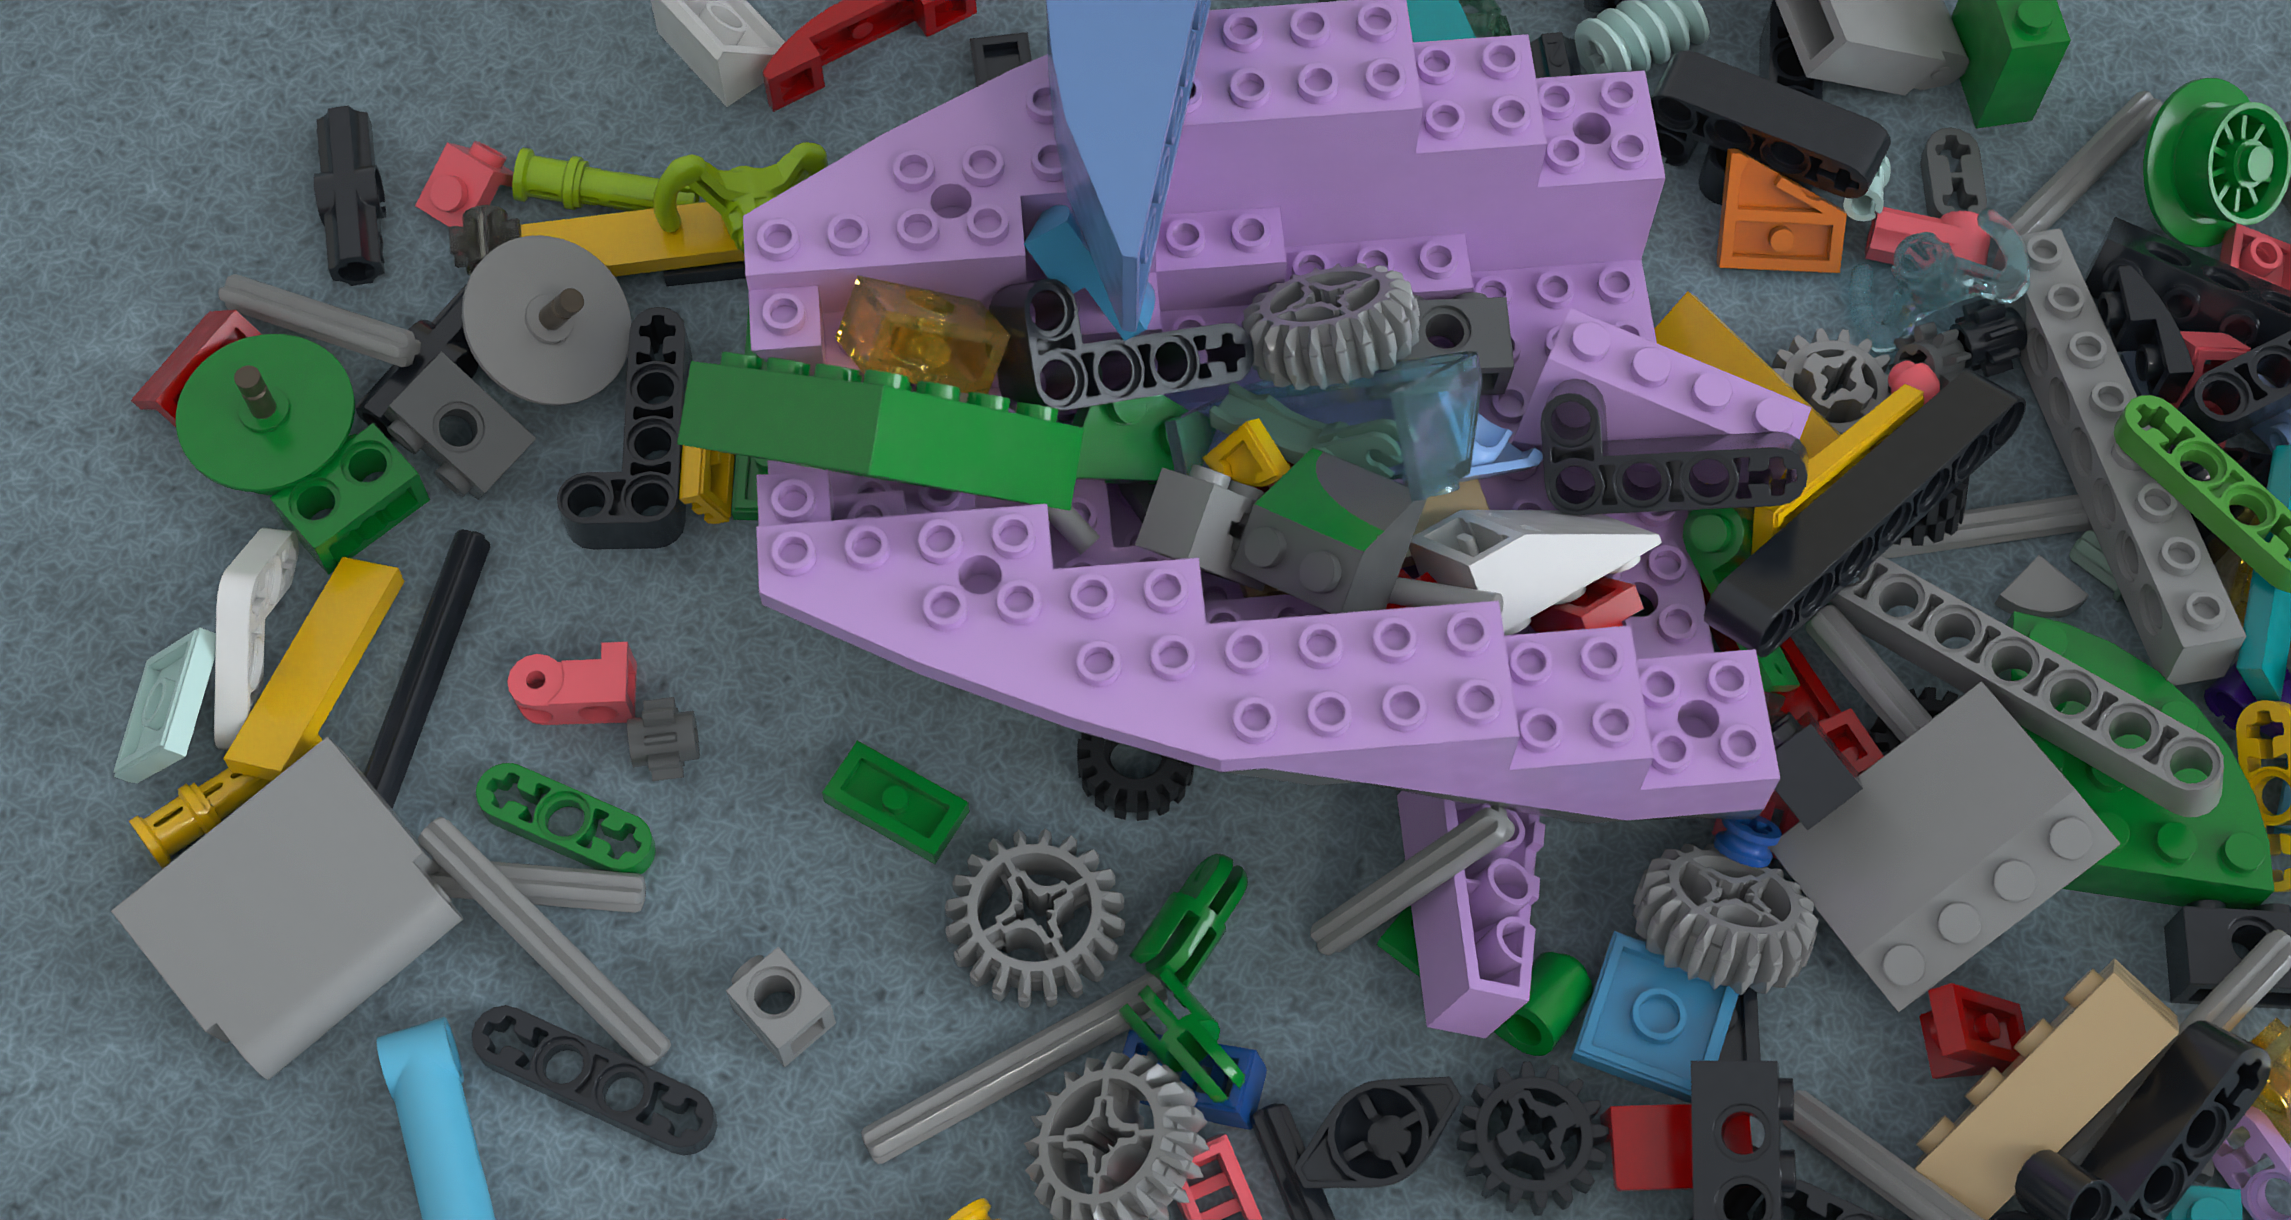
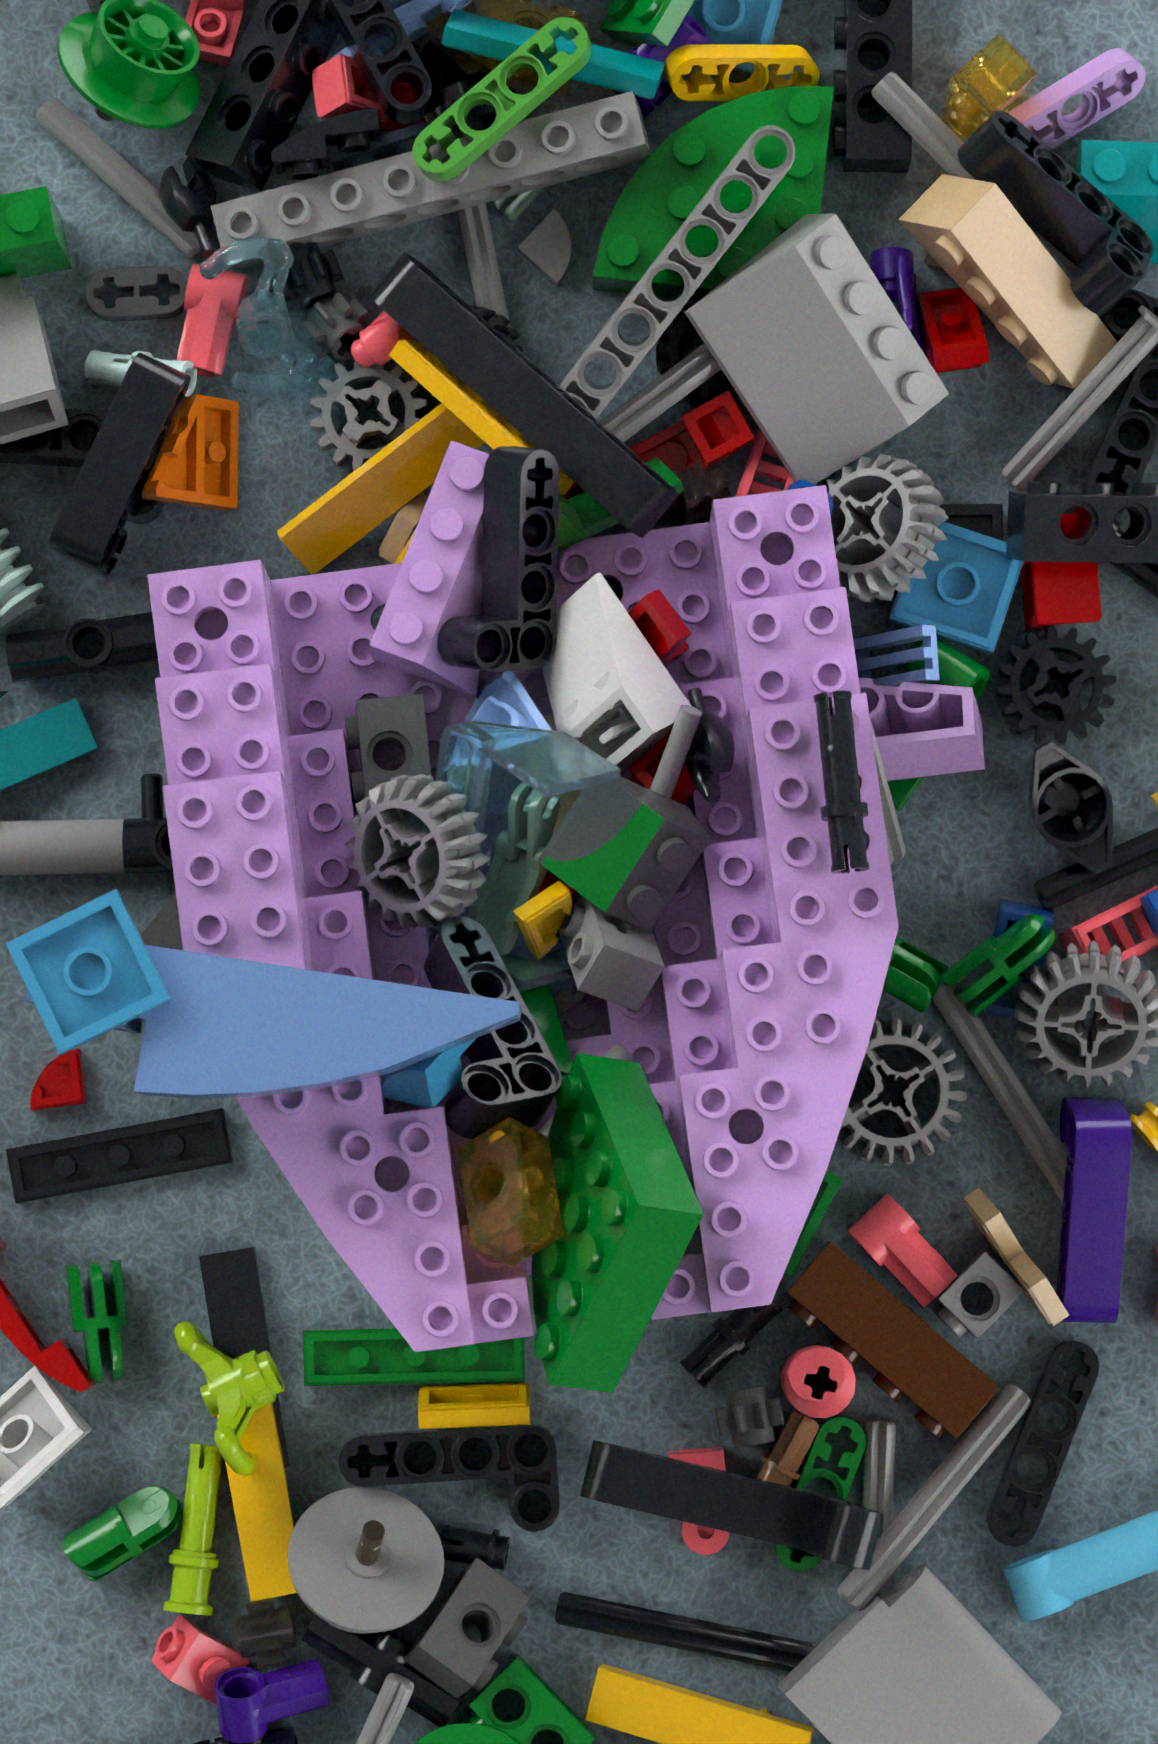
camera: 90 degrees left, 20 degrees up
black brick [1770,711,1863,830] -> none
none -> green arm [62,1485,182,1581]
none -> green arm [66,1259,128,1384]
none -> black hand [160,157,216,258]
none -> dark purple piece [215,1659,330,1743]
none -> black pin [441,1525,510,1570]
none -> black beam [580,1440,883,1570]
none -> black pin [679,1300,783,1388]
none -> medium nougat axle [757,1411,819,1486]
none -> coral piece [780,1345,856,1418]
none -> reddish brown brick [785,1241,1000,1439]
none -> black pin [813,691,870,874]
none -> coral piece [847,1193,958,1308]
none -> light blue tile [853,625,940,687]
none -> dark purple plant [870,247,926,356]
none -> tan tile [963,1188,1069,1326]
none -> dark purple beam [1056,1097,1132,1323]

